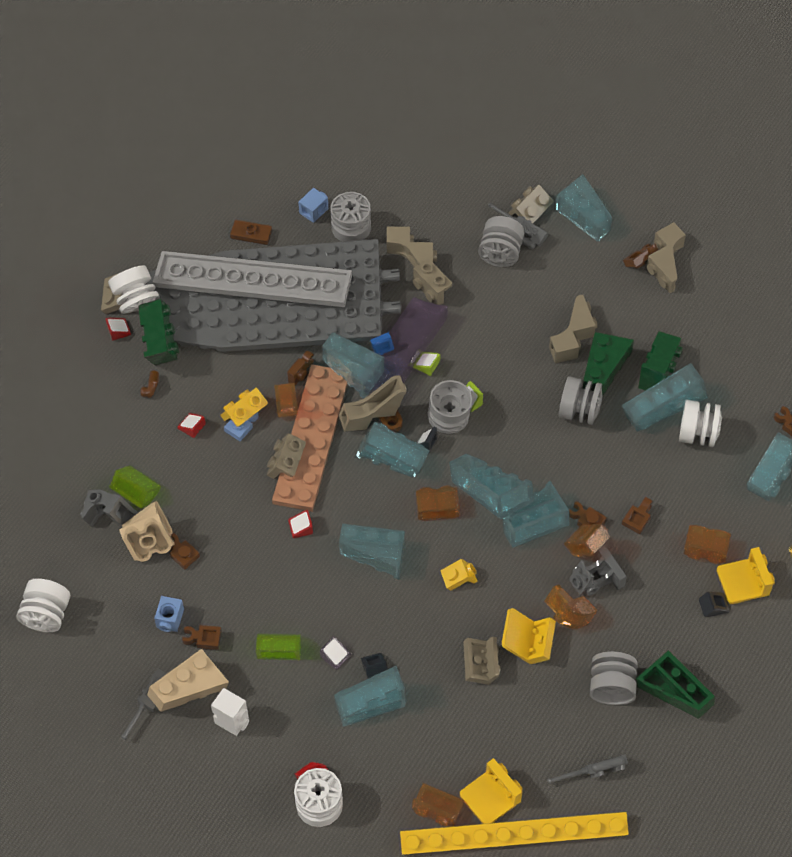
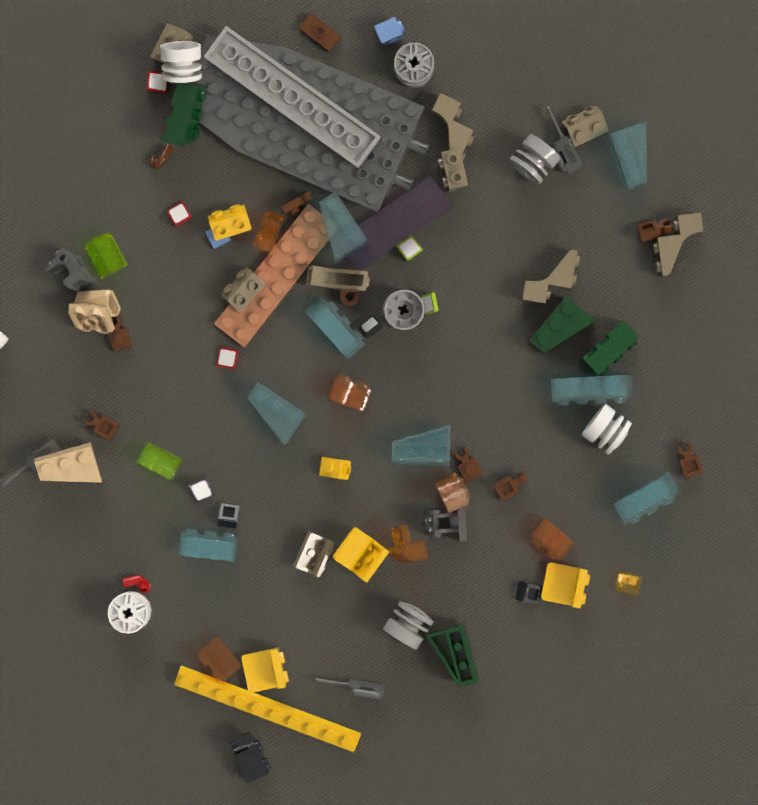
camera: 20 degrees right, 30 degrees up
medium blue brick [154,596,184,632] -> none
white brick [211,688,249,736] -> none
blue tile [370,332,394,357] -> none
clear light blue wedge [449,454,534,519] -> none
light grey wheel [559,376,603,425] -> none

